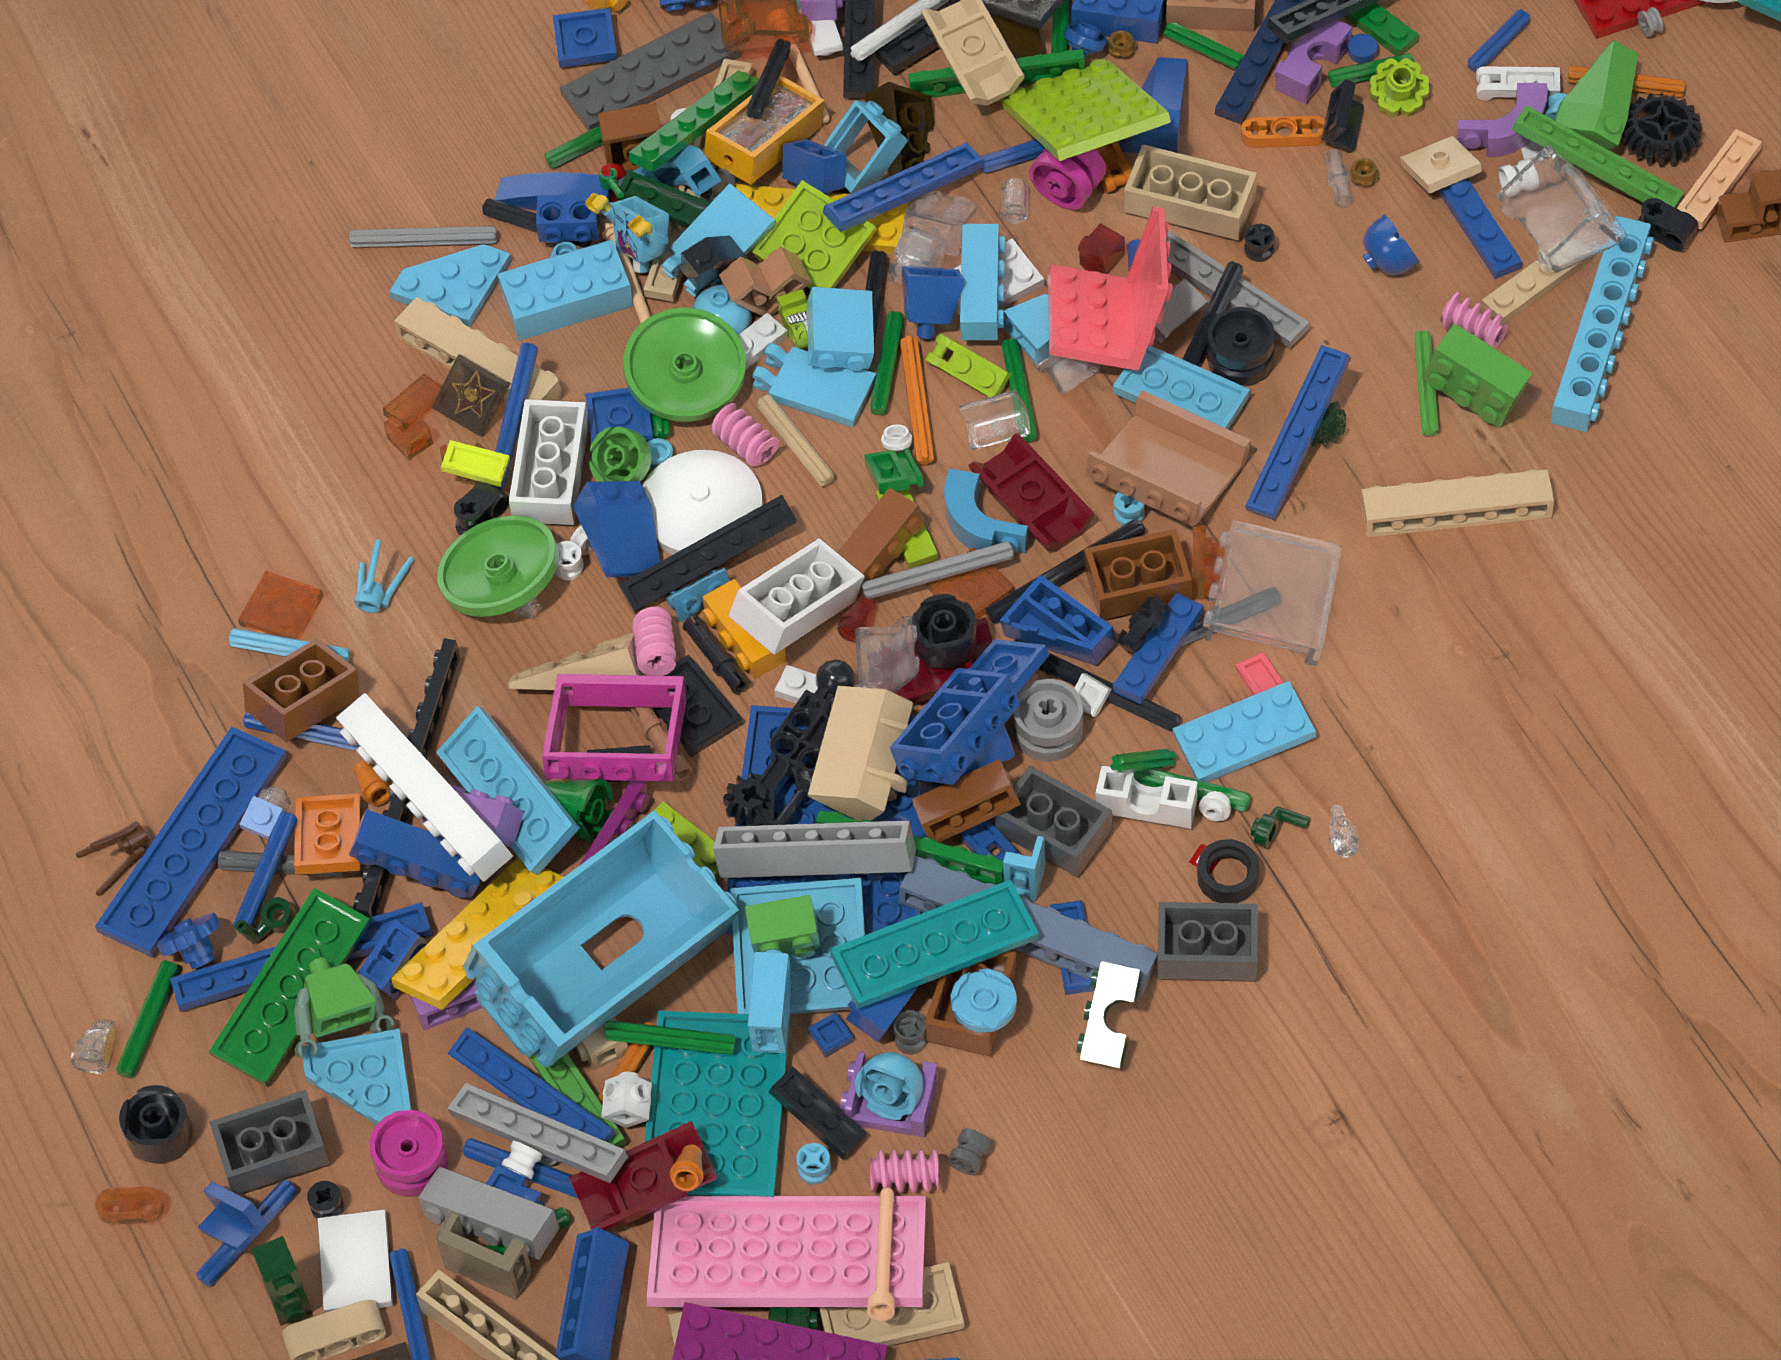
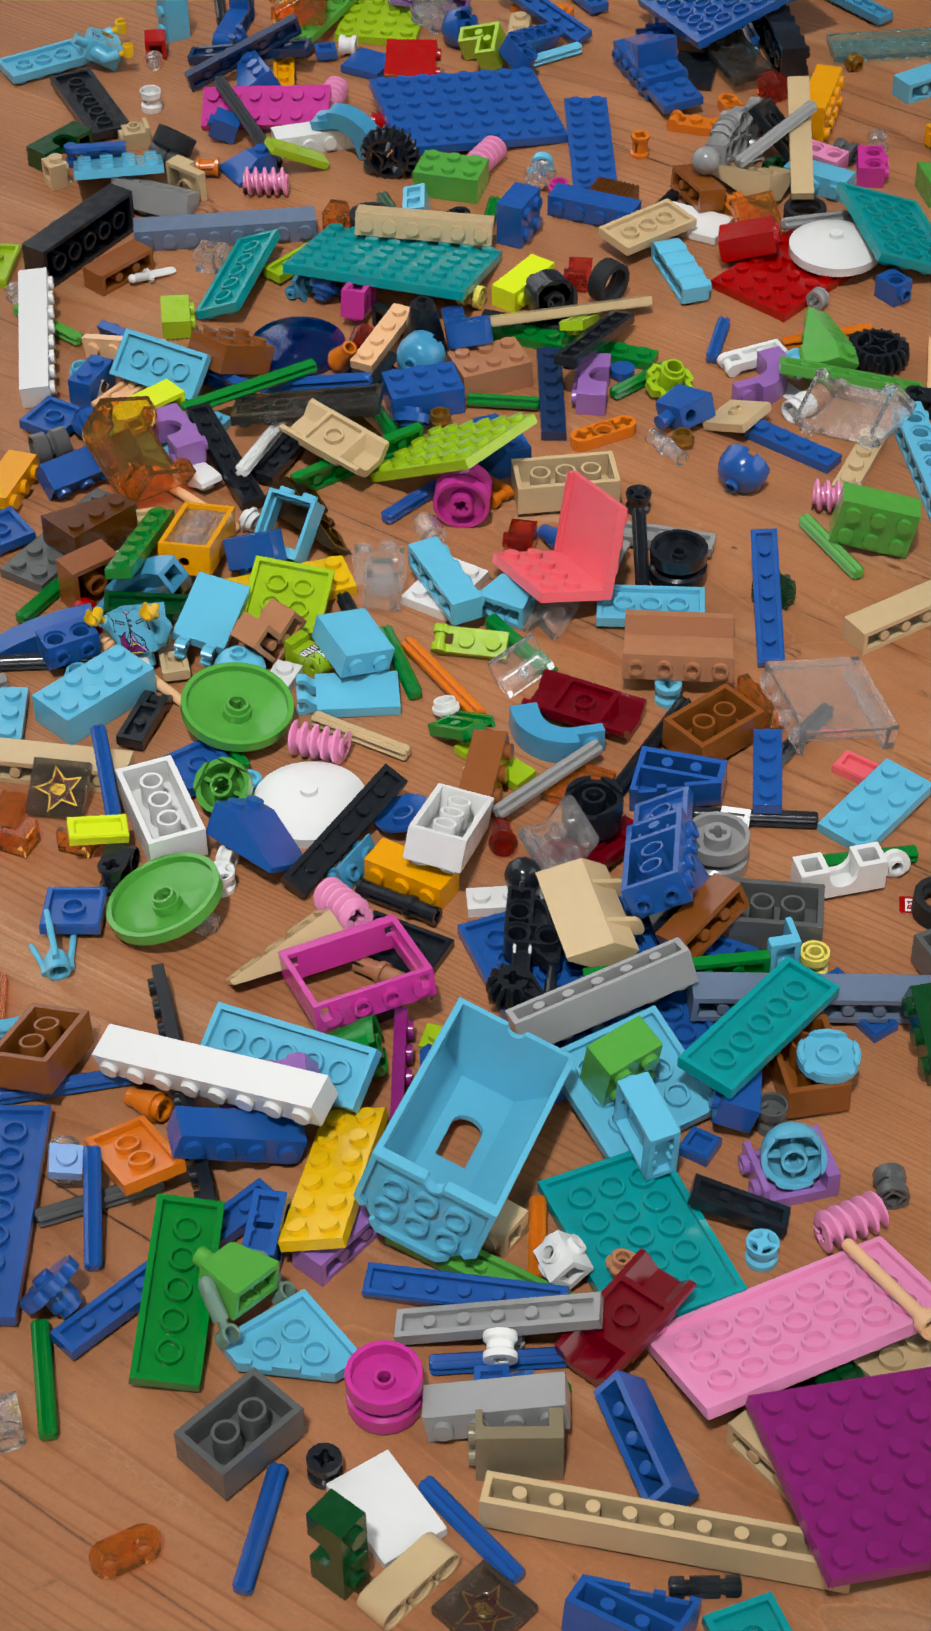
camera: 30 degrees left, 15 degrees down
black brick [119,1085,192,1163] -> none
blue panel [198,1182,267,1252] -> none
dark green plate [235,897,296,944] -> none
green hand [599,168,624,199] -> none
green axle [604,1020,736,1054] -> none
orange cone [670,1145,703,1191] -> none
black slope [680,235,747,291] -> none
black axle [746,39,791,120] -> none
blue tile [823,142,984,232] -> none
blue torso [902,266,964,339] -> none
green axle [1110,749,1177,773] -> none
black plate [1116,593,1169,654] -> none
black panel [1321,79,1364,153] -> none
none -> blue plate [39,887,108,934]
none -> reddish brown wedge [41,493,138,555]
none -> black plate [116,690,173,750]
none -> white plate [239,507,260,532]
none -> blue dish [375,794,427,833]
none -> nougat plate [605,1248,636,1278]
none -> blue torso [654,384,716,430]
none -> light yellow wheel [800,940,830,974]
none -> blue brick [874,268,913,308]

